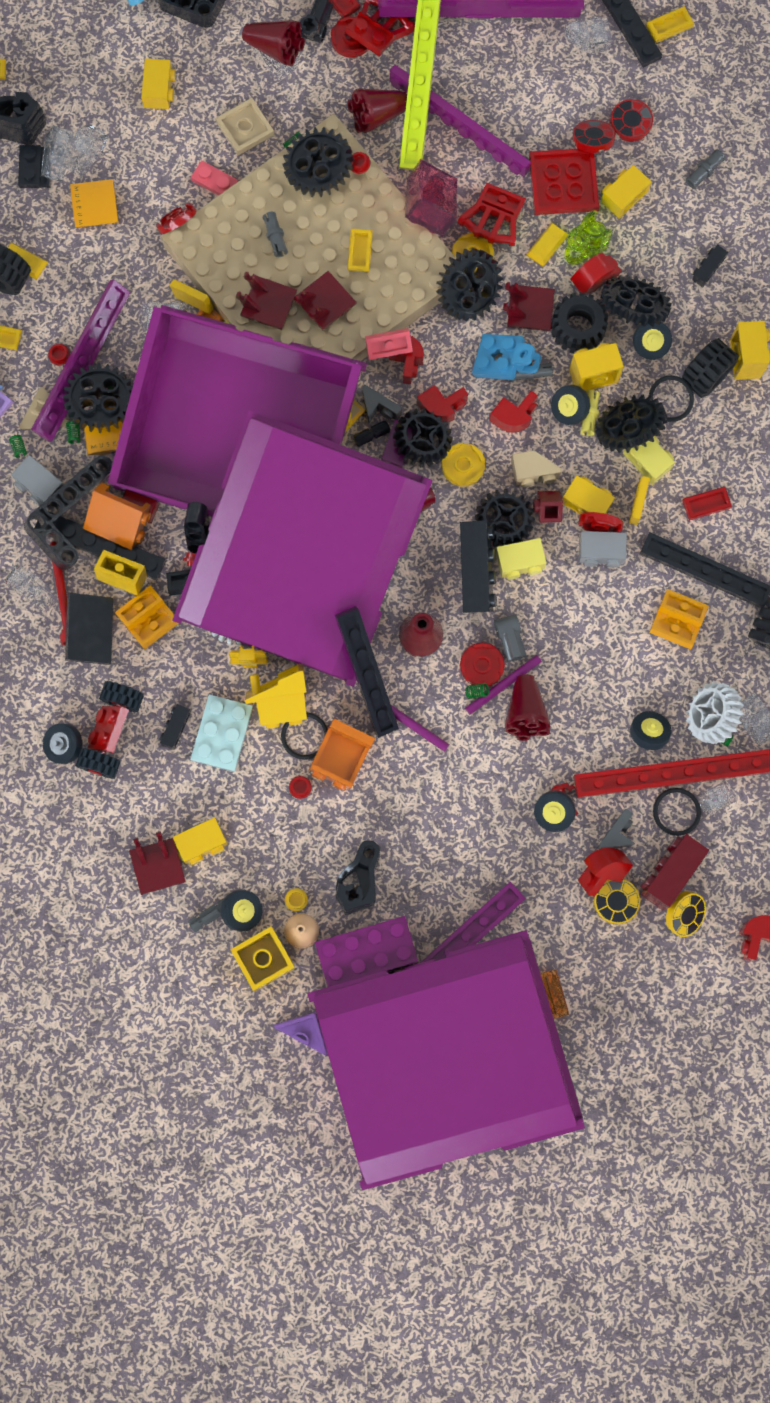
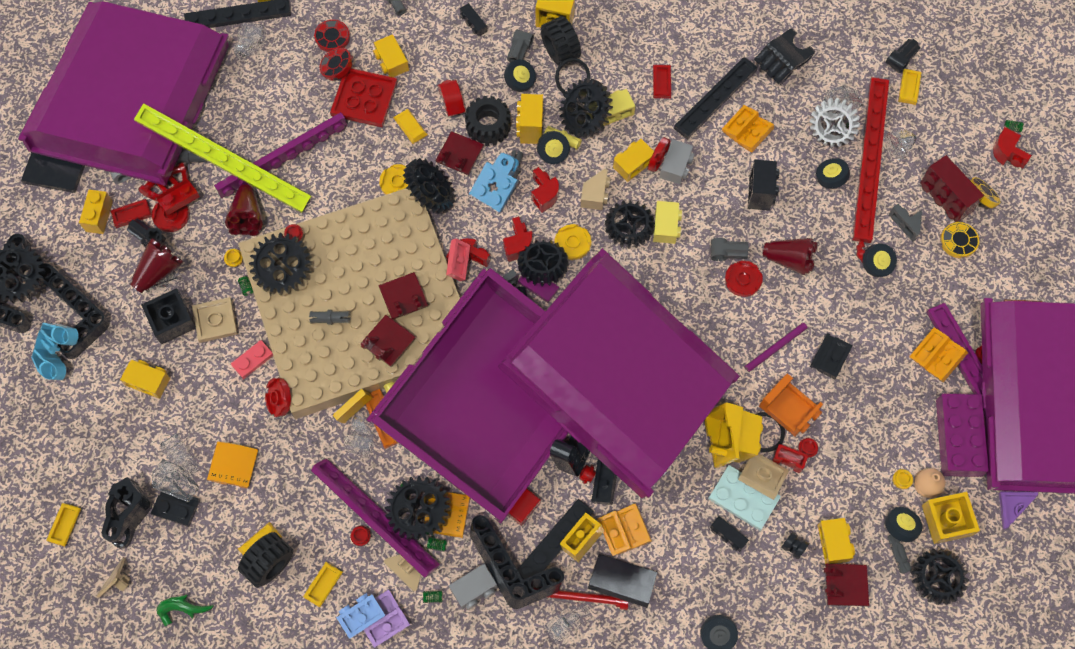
camera: 70 degrees left, 10 degrees down
plate [75,681,144,779] -> none
orange panel [83,482,151,550] -> none
yellow piece [228,645,269,668] -> none
black plate [335,606,399,738] -> none
black piece [335,840,380,915] -> none
yellow tile [347,229,373,272] -> none
dark red cone [399,612,444,657] -> none
clear pink brick [405,159,457,237] -> none
red plate [457,183,526,246] -> none
black brick [460,520,497,613] -> none
magenta bar [465,655,542,715] -> none
green piece [465,683,489,699] -> none
dark red brick [533,491,563,523] -> none
clear neon green piece [564,210,613,265] -> none
red brick [578,847,633,897] -> none
black gear [600,275,672,327] -> none
yellow tile [629,476,650,525] -> none
black tyre [653,788,701,836] -> none
none -> black brick [141,288,196,345]
none -> yellow plate [224,249,243,267]
none -> dark grey piece [507,29,534,63]
none -> tan plate [738,453,789,500]
none -> black brick [747,159,780,211]
none -> red piece [772,444,808,473]
none -> black wheel [781,531,810,560]
none -> black plate [810,333,853,380]
none -> light orange slope [909,327,968,383]
none -> black gear [911,549,969,605]

